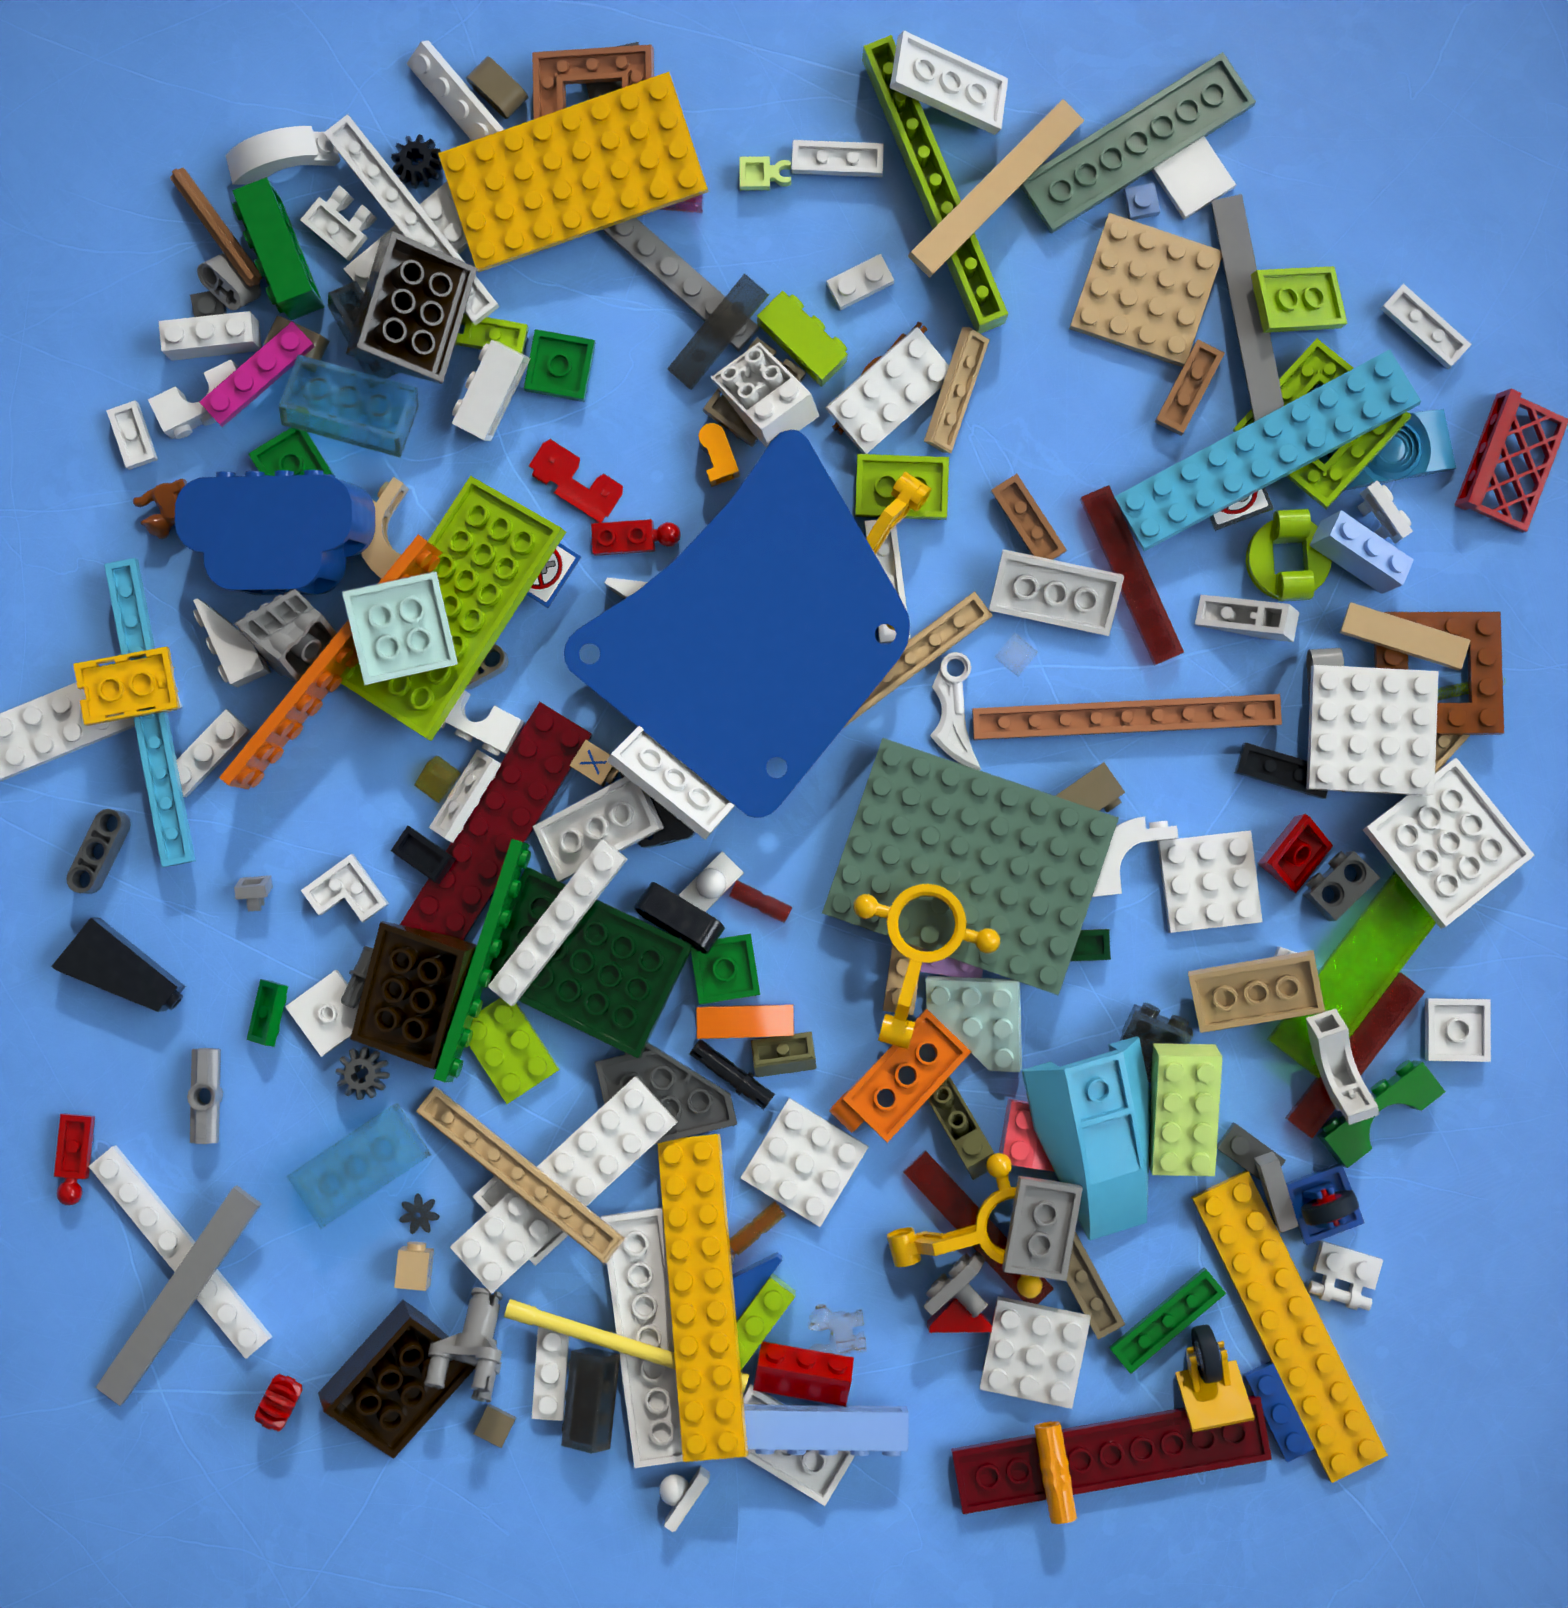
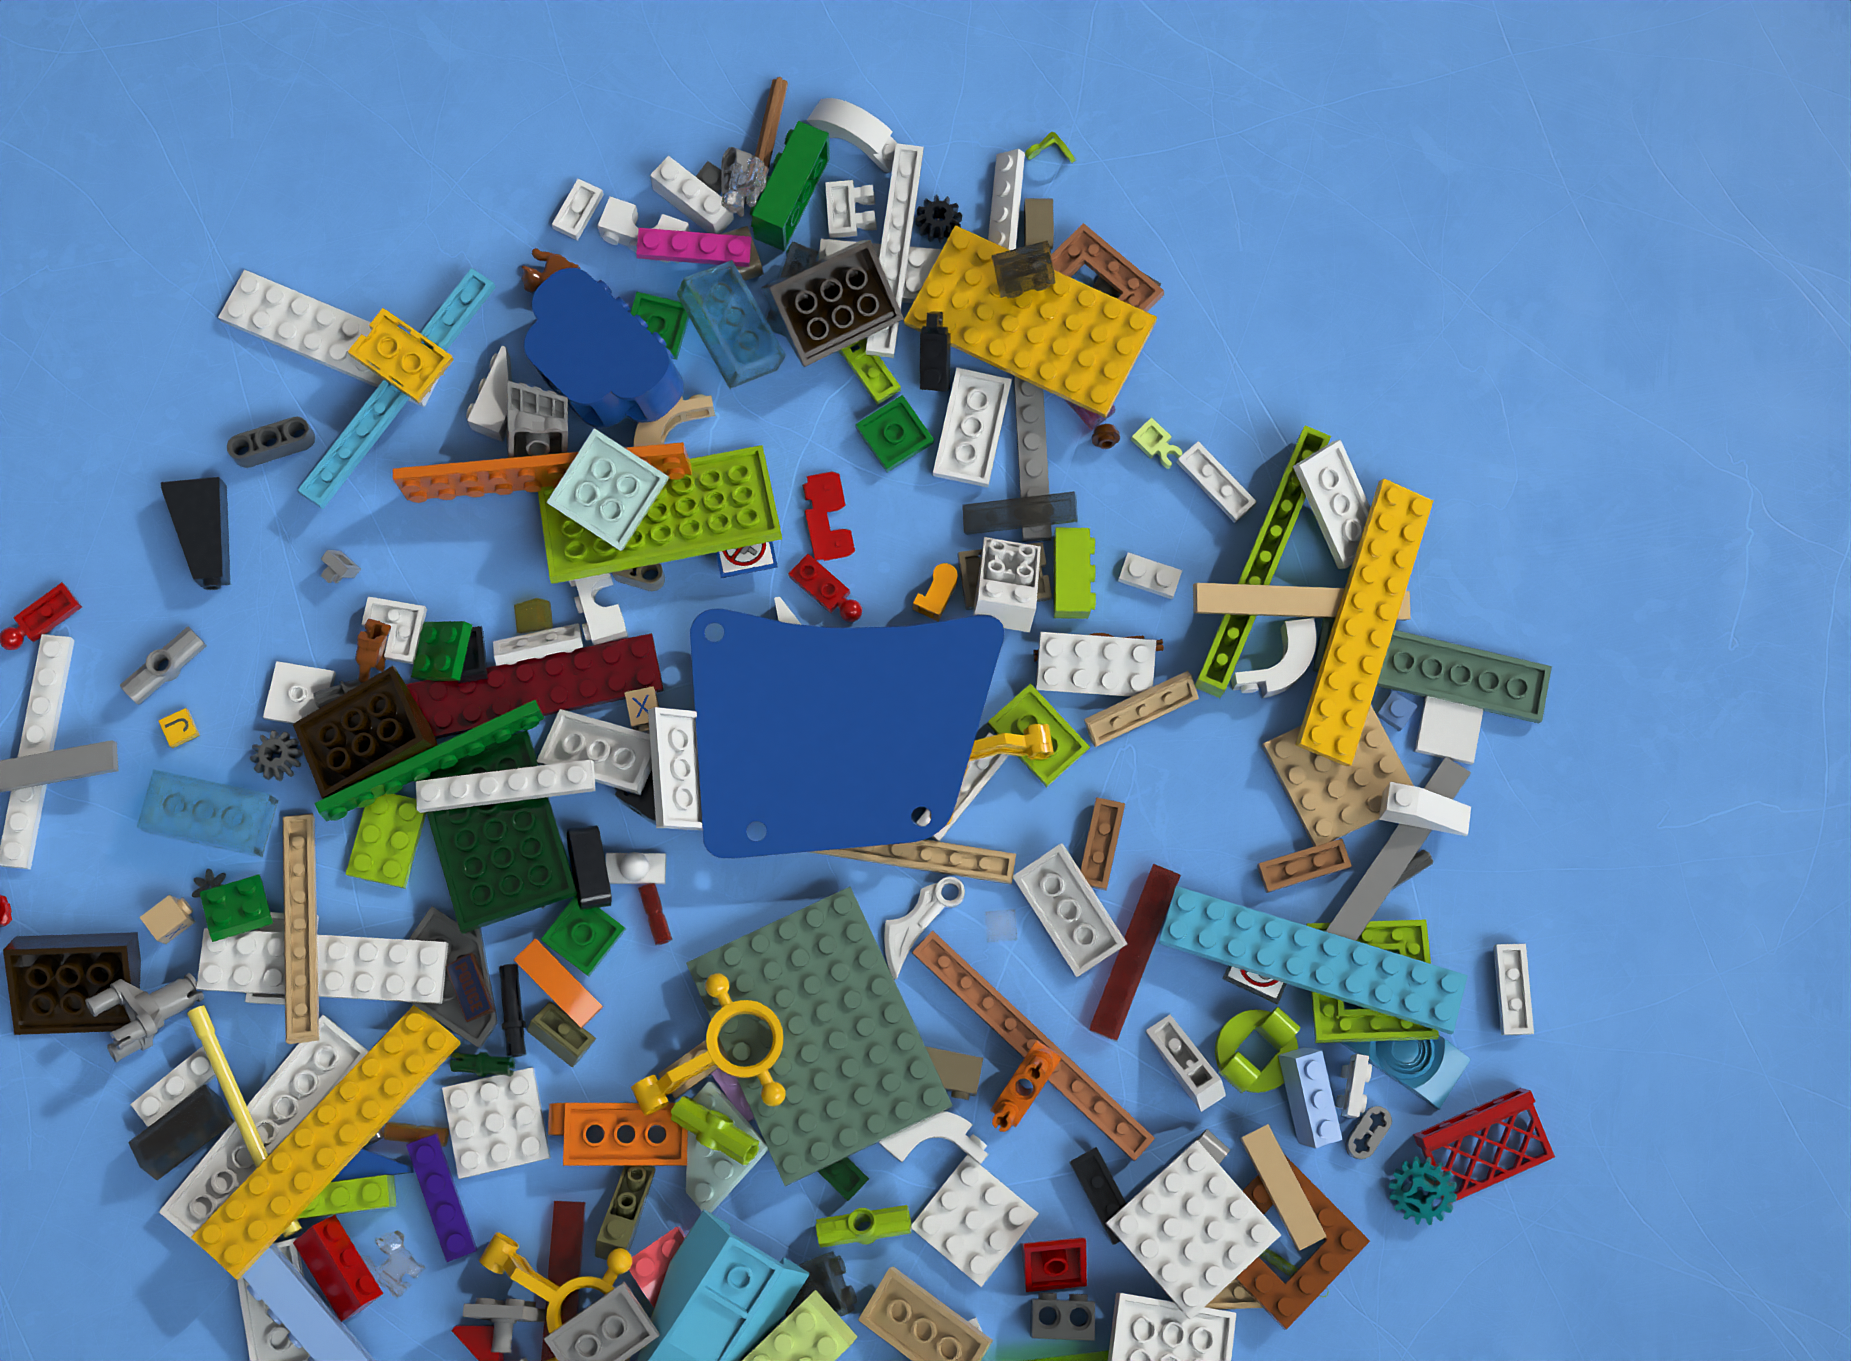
camera: 40 degrees right, 10 degrees down
white plate [177,709,250,797] -> none
green plate [246,979,288,1047] -> none
white brick [452,340,531,441] -> none
dark tan tile [474,1404,516,1448] -> none
white tile [659,1466,710,1532] -> none
lime plate [1251,266,1348,333] -> none
none -> yellow tile [158,708,200,748]
none -> green plate [200,874,273,942]
none -> dark orange animal [355,619,391,683]
none -> dark purple plate [406,1133,478,1263]
none -> green plate [411,621,472,681]
none -> slope [445,953,496,1023]
none -> dark green pin [450,1052,515,1077]
none -> lime piece [671,1096,759,1165]
none -> clear animal [721,157,769,217]
none -> lime piece [816,1205,912,1248]
none -> black hinge [920,311,951,391]
none -> white plate [933,367,1012,488]
none -> orange piece [990,1040,1062,1132]
none -> clear smoke plate [991,240,1055,298]
none -> lime piece [1025,132,1076,163]
none -> reddish brown plate [1092,424,1120,449]
none -> white arch [1231,618,1316,698]
none -> yellow plate [1295,479,1433,767]
none -> light grey beam [1345,1106,1392,1159]
none -> white slope [1379,782,1471,836]
none -> teal gear [1389,1156,1457,1225]

